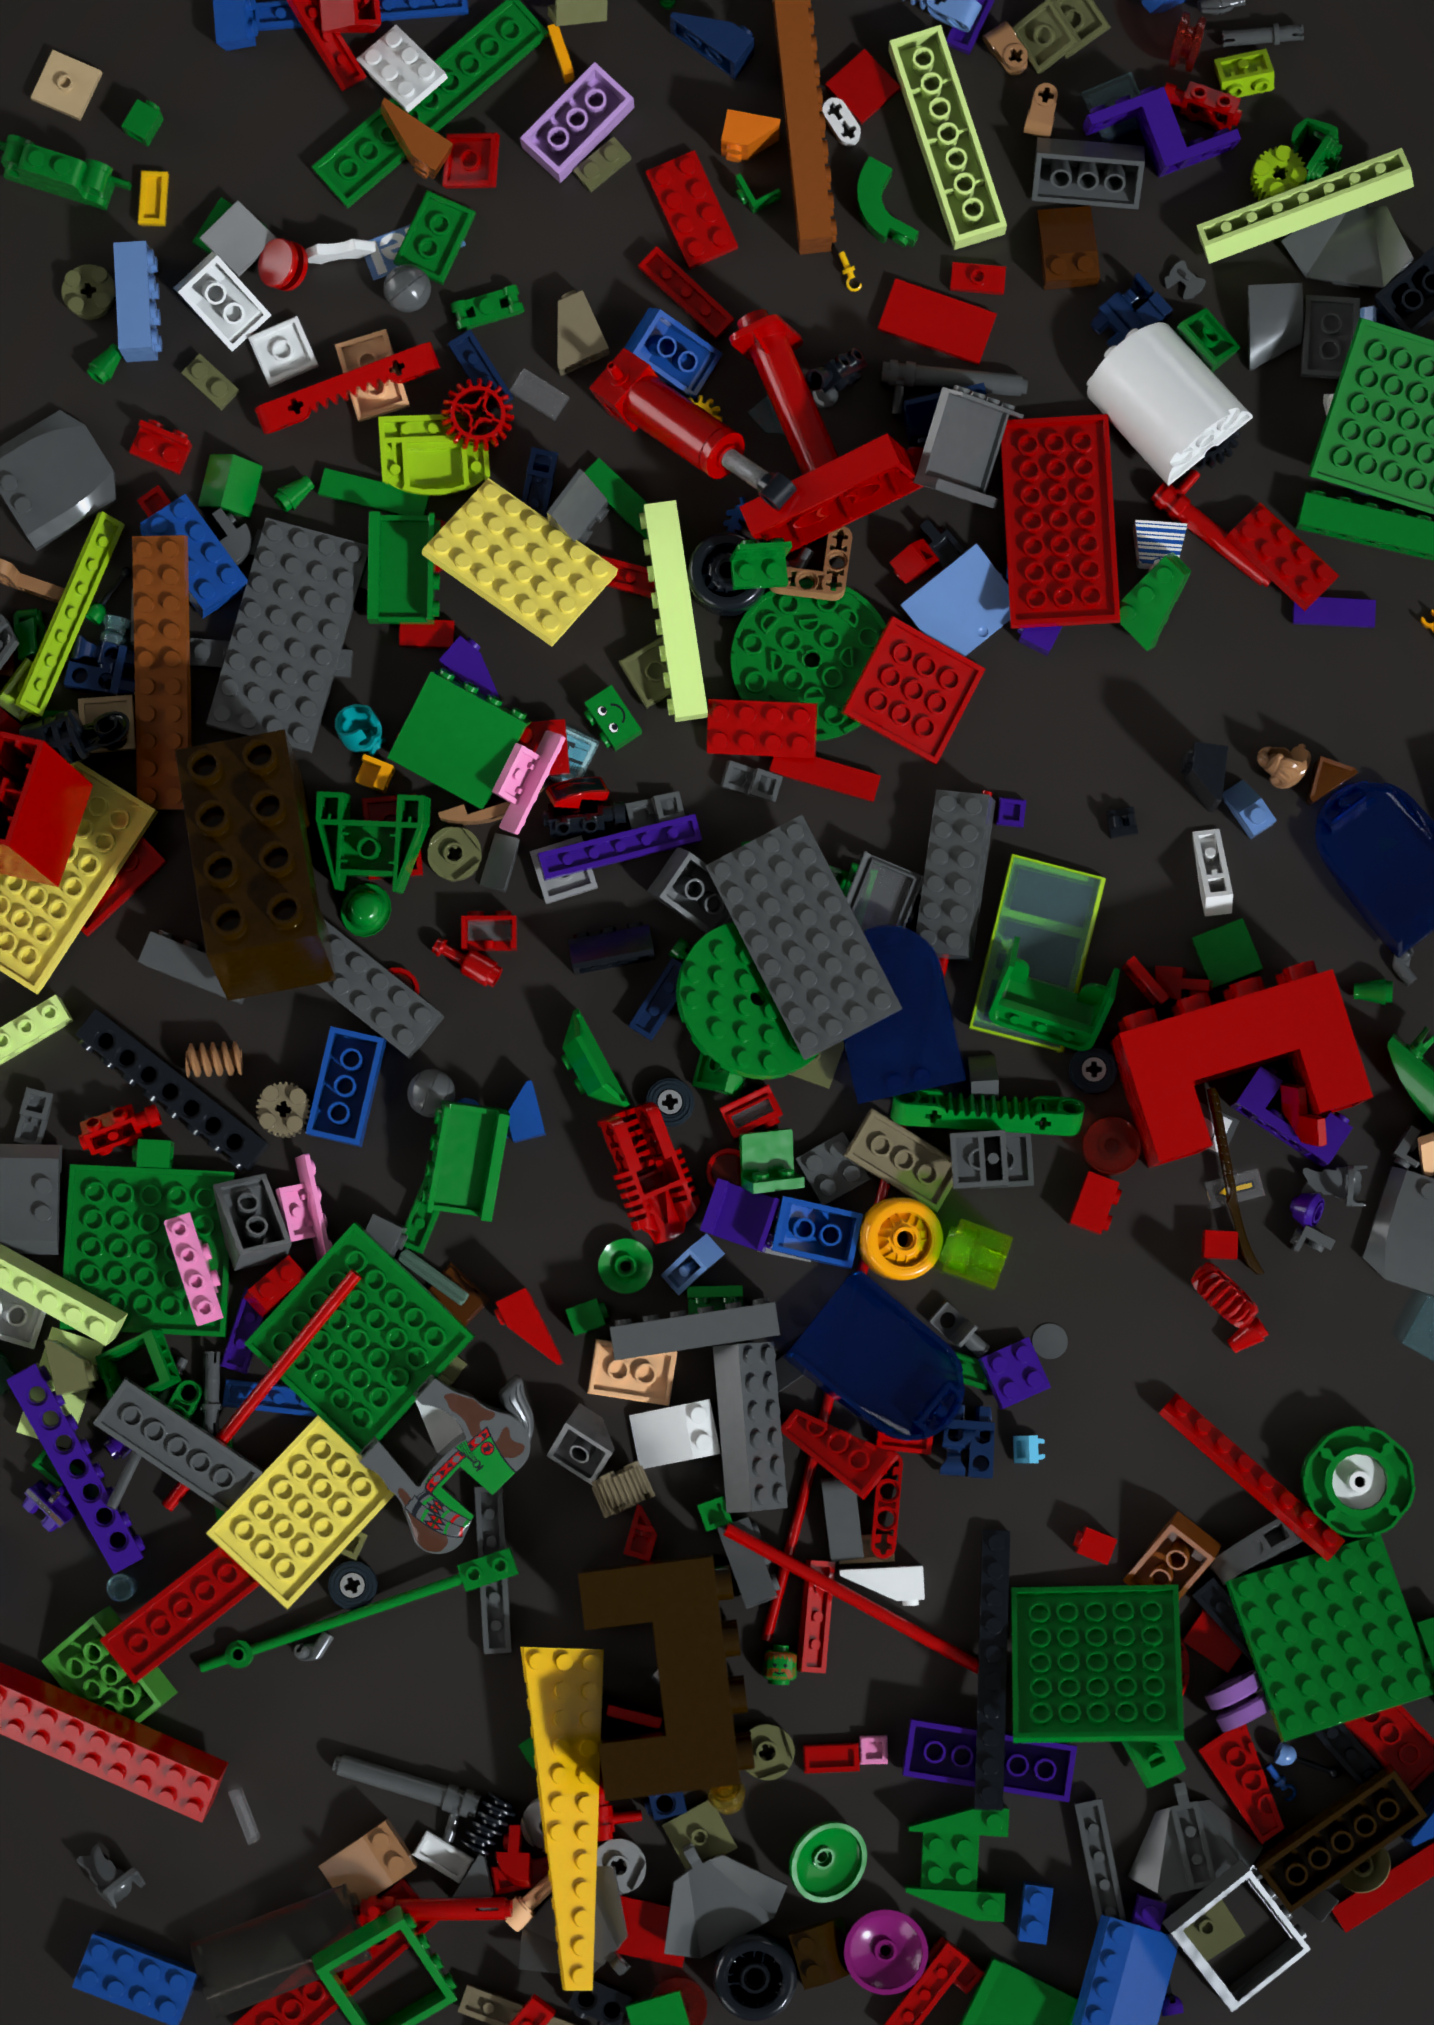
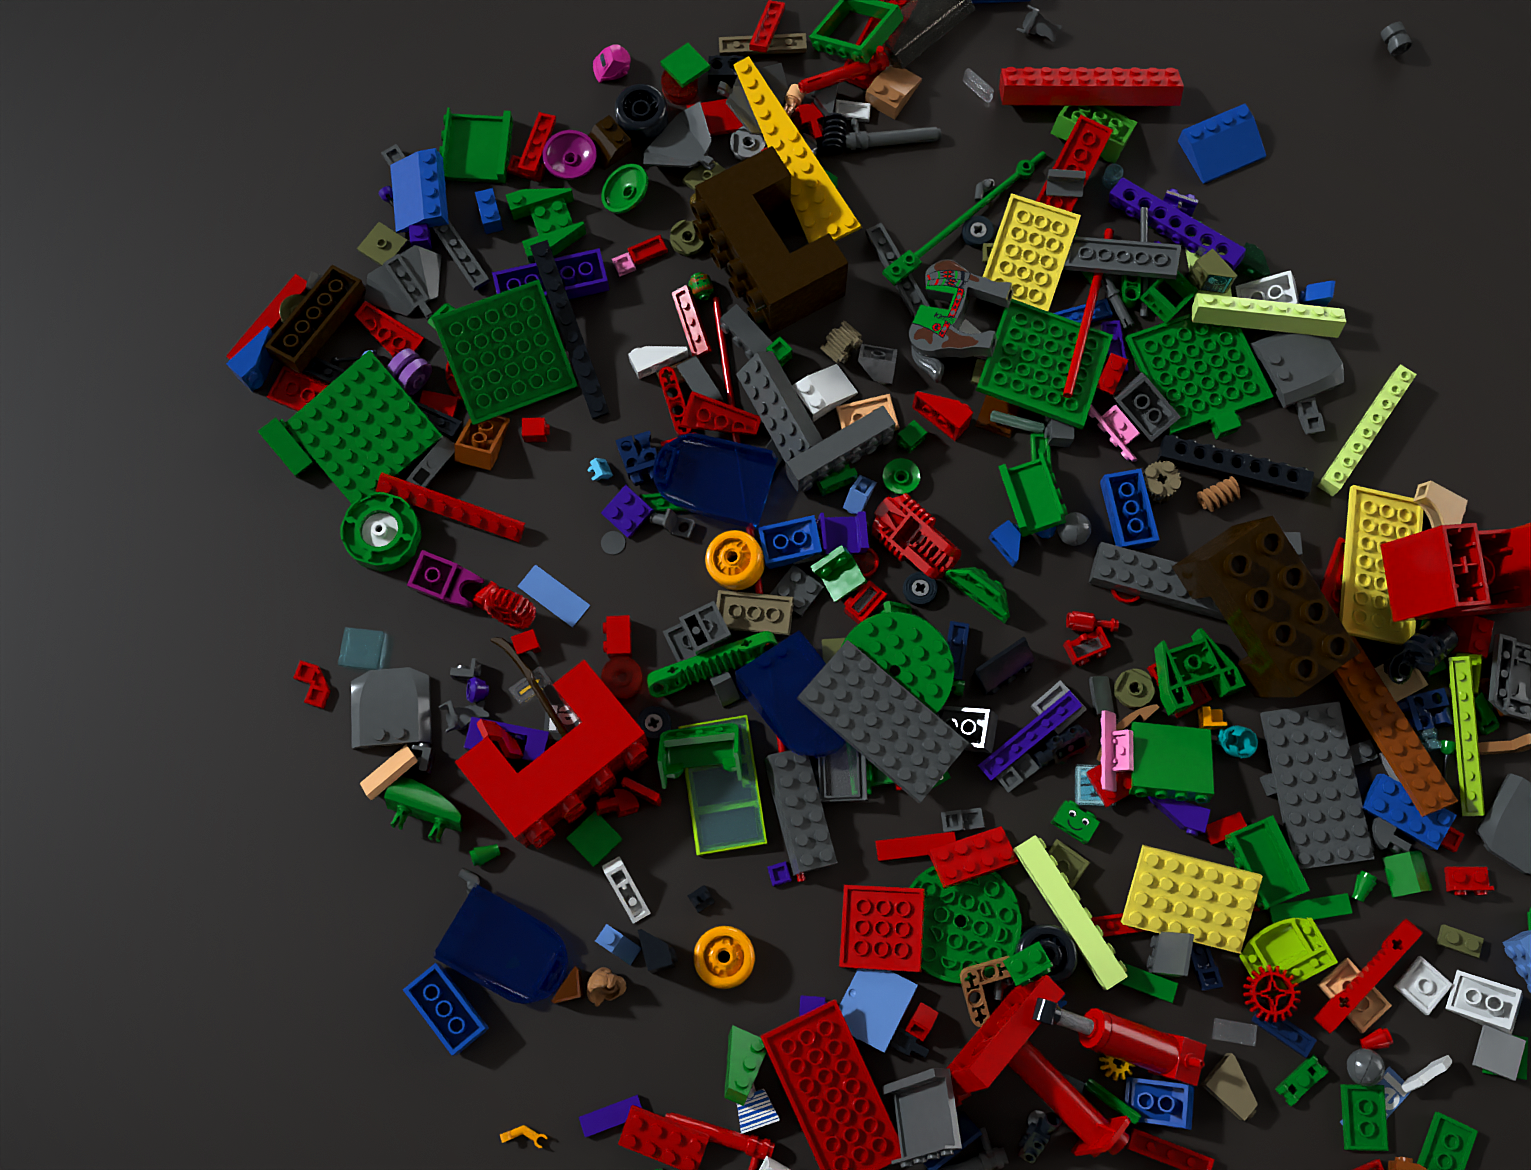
camera: 155 degrees right, 10 degrees down
red brick [78,1104,162,1156] -> none
bright pink bracket [164,1212,224,1326] -> none
red head [258,238,308,291] -> none
green hat [341,883,391,937] -> none
slope [545,777,609,808] -> none
red tile [606,1703,663,1729] -> none
red slope [623,1504,657,1562] -> none
red piece [723,1523,978,1675] -> none
clear neon green brick [939,1218,1013,1292] -> none
dark grey window [1162,1860,1311,2012] -> none
blue hand [1265,1763,1297,1801] -> none
none -> magenta brick [407,550,484,609]
none -> medium blue sticker [517,565,590,628]
none -> light orange wheel [693,926,755,989]
none -> dark grey panel [1046,169,1086,198]
none -> green axle [1084,1079,1141,1124]
none -> red cone [1359,1027,1393,1050]

